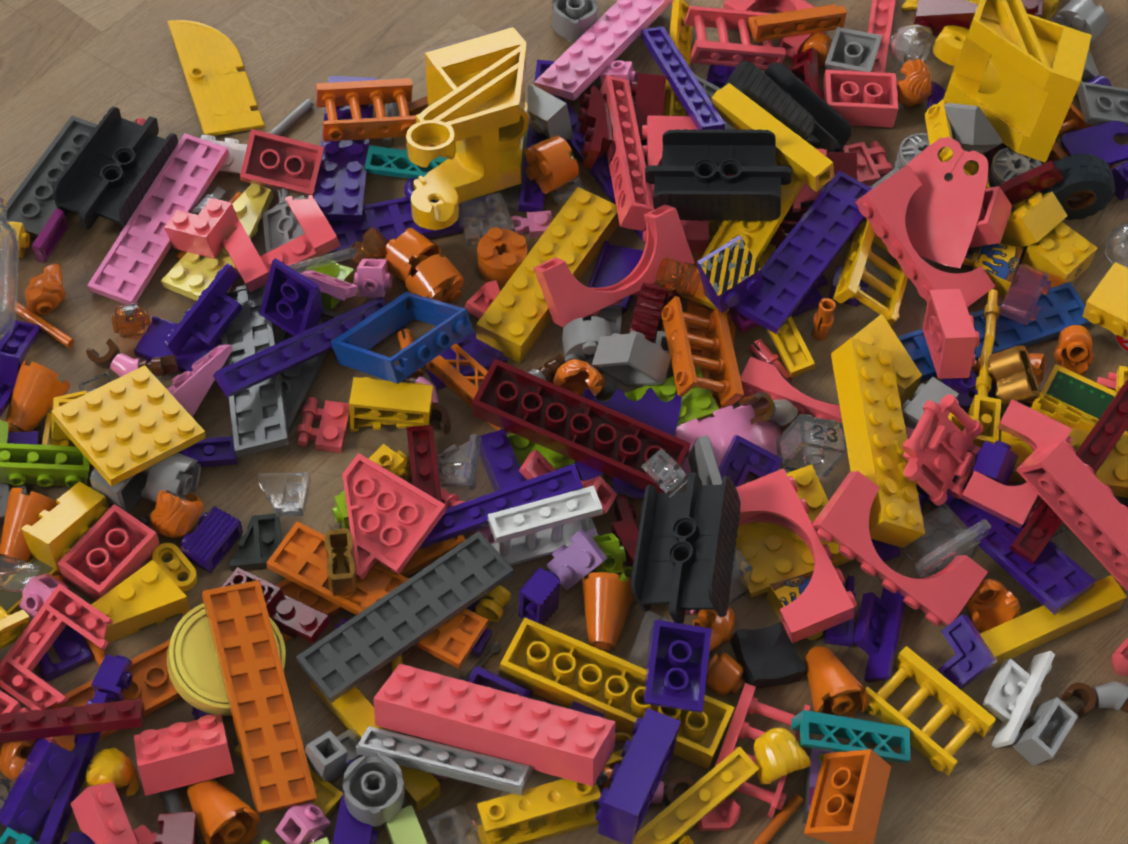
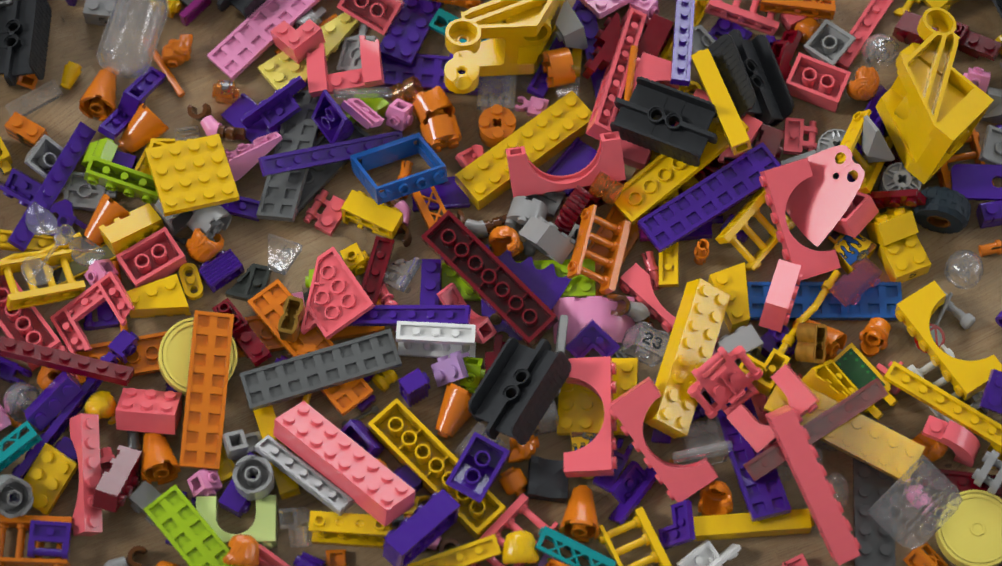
camera: 25 degrees right, 10 degrees up
clear brick [641,448,688,498] -> none
slope [697,235,764,313] -> none
dark purple brick [973,441,1019,485] -> none
none -> orange bar [624,45,638,101]

